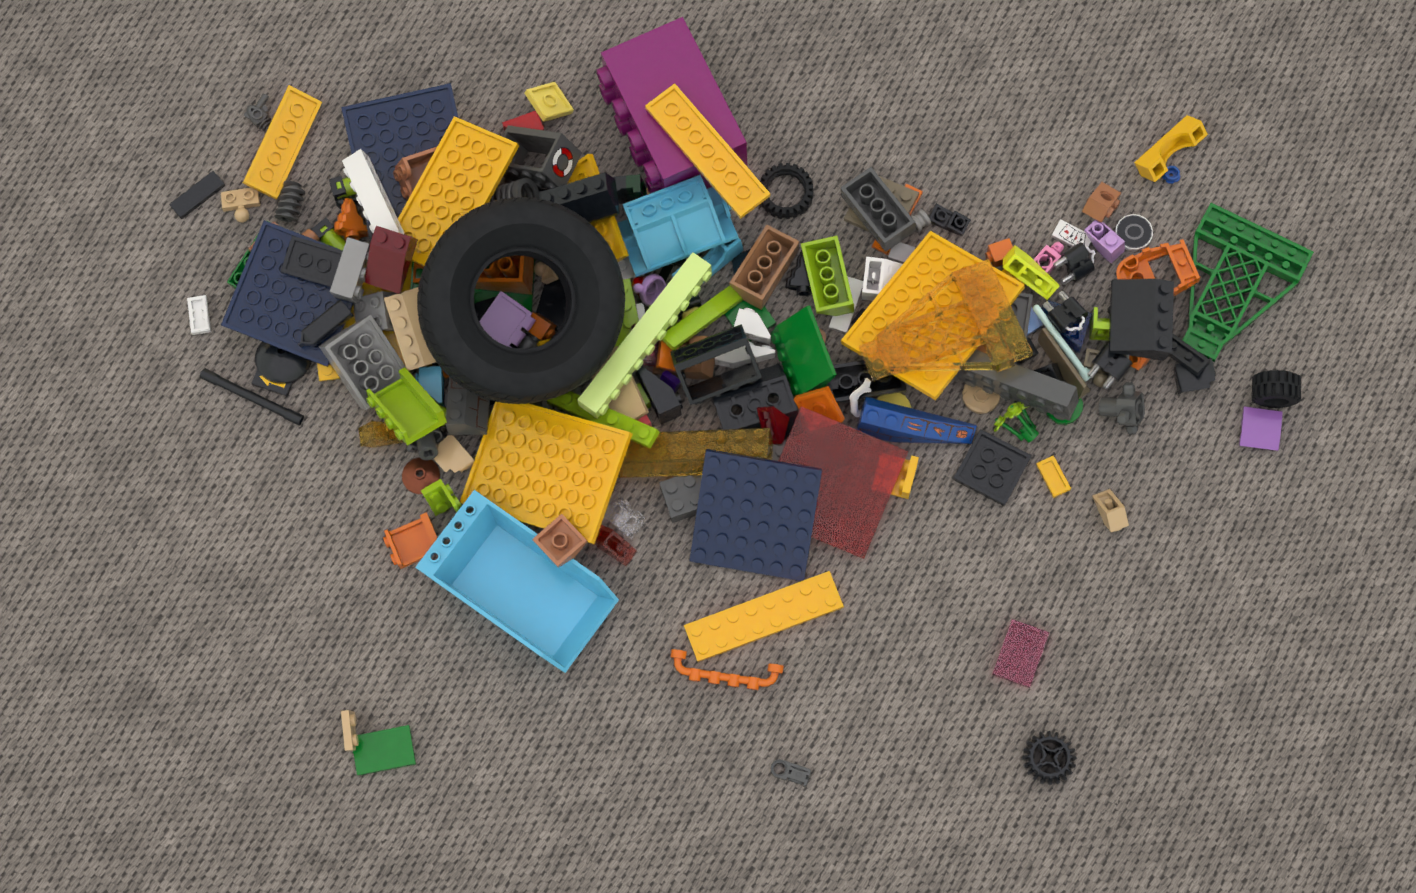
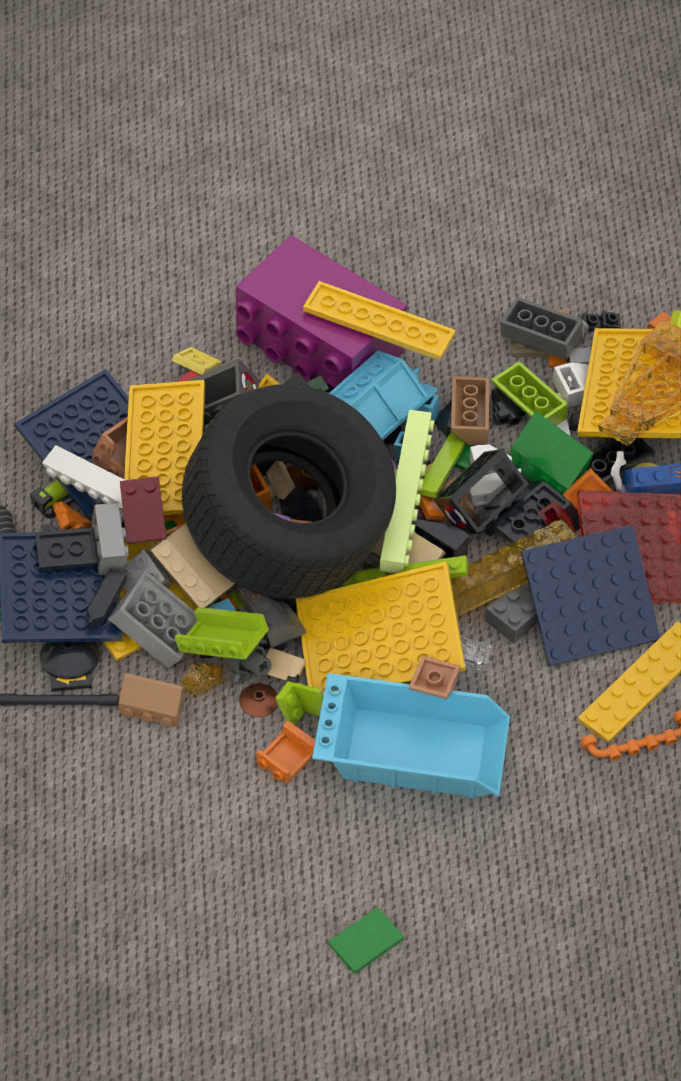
camera: 35 degrees left, 20 degrees down
tan wing [341,710,358,751] -> none
clear red slope [595,525,637,566] -> none
black tyre [760,163,814,219] -> none
none -> medium nougat slope [119,673,184,727]

